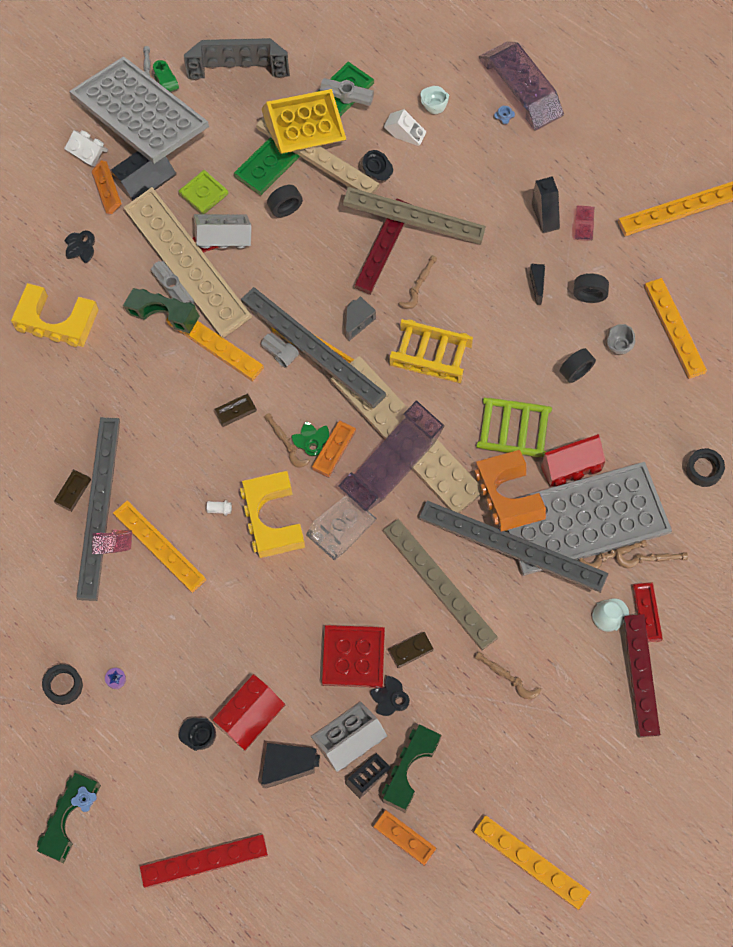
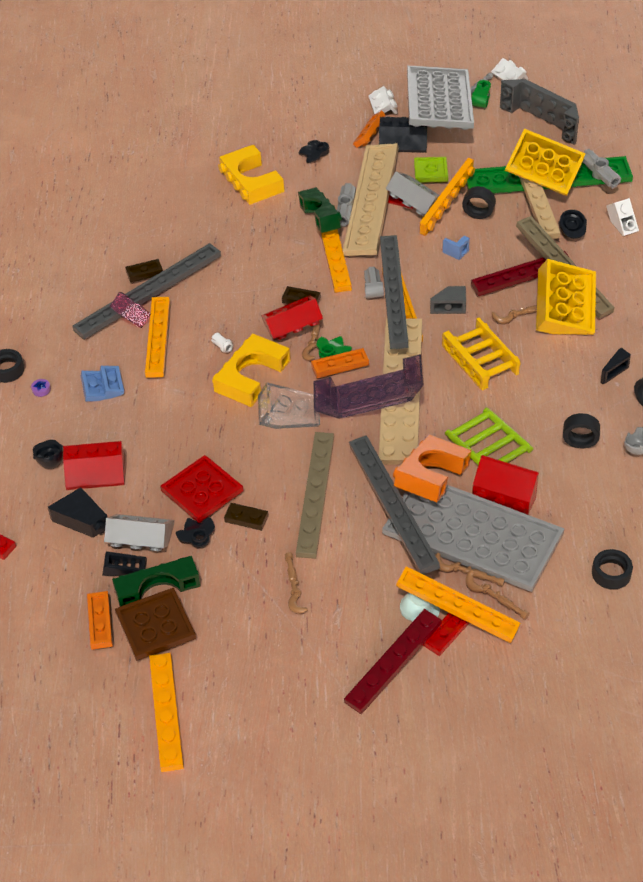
camera: 45 degrees right, 20 degrees down
none -> medium blue slope [80,366,124,402]
none -> reddish brown plate [115,587,196,661]
none -> red slope [261,295,323,340]
none -> light orange plate [396,566,520,643]
none -> light orange plate [420,158,475,236]
none -> medium blue panel [442,236,470,260]
none -> white bracket [491,58,528,81]
none -> yellow slope [536,259,596,335]

